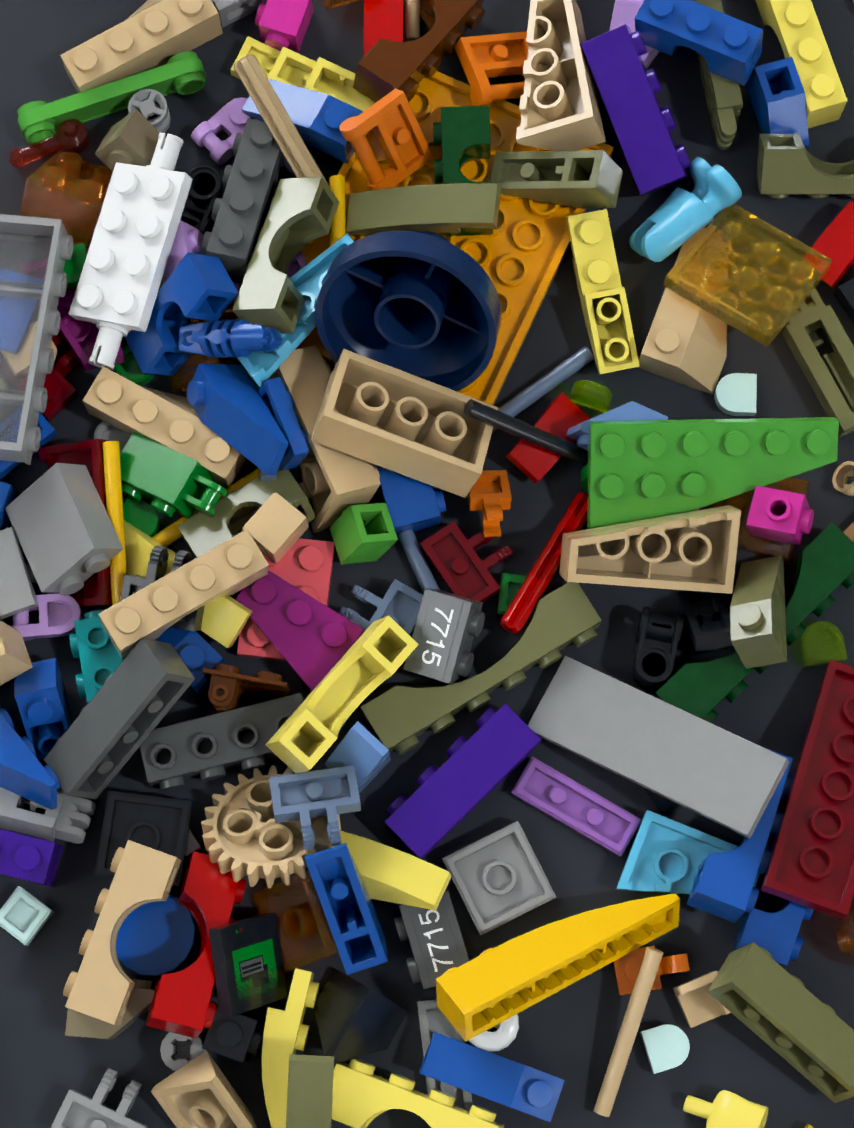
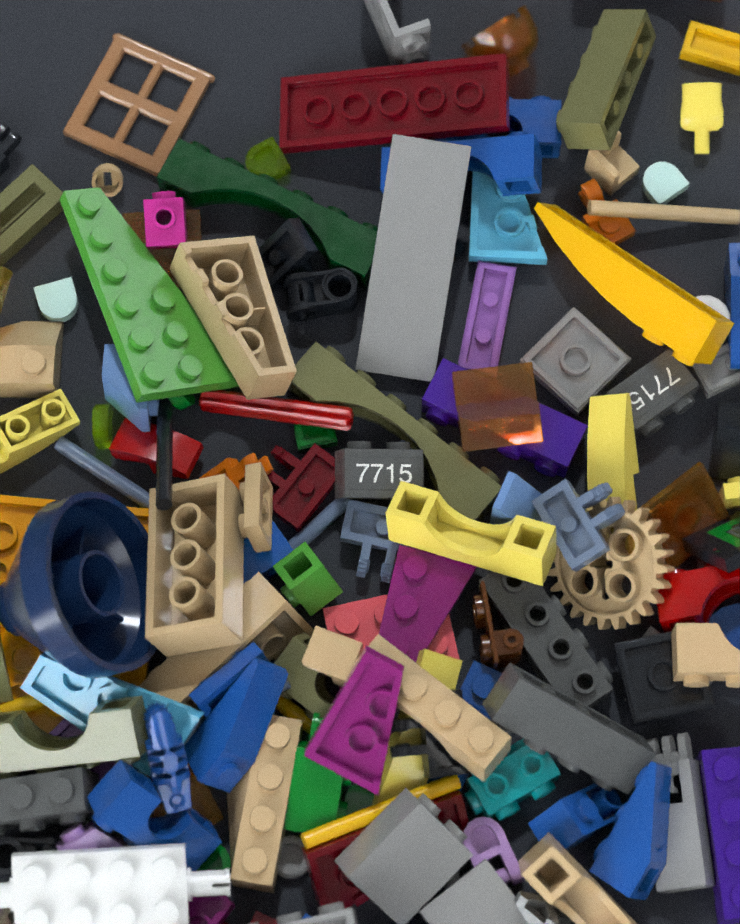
camera: 110 degrees left, 5 degrees down
blue slope [305,843,388,975] -> none
olive slope [730,555,787,669] -> none
none -> tan plate [238,462,273,553]
none -> magenta wing [304,645,404,795]
none -> clear orange slope [451,362,544,452]

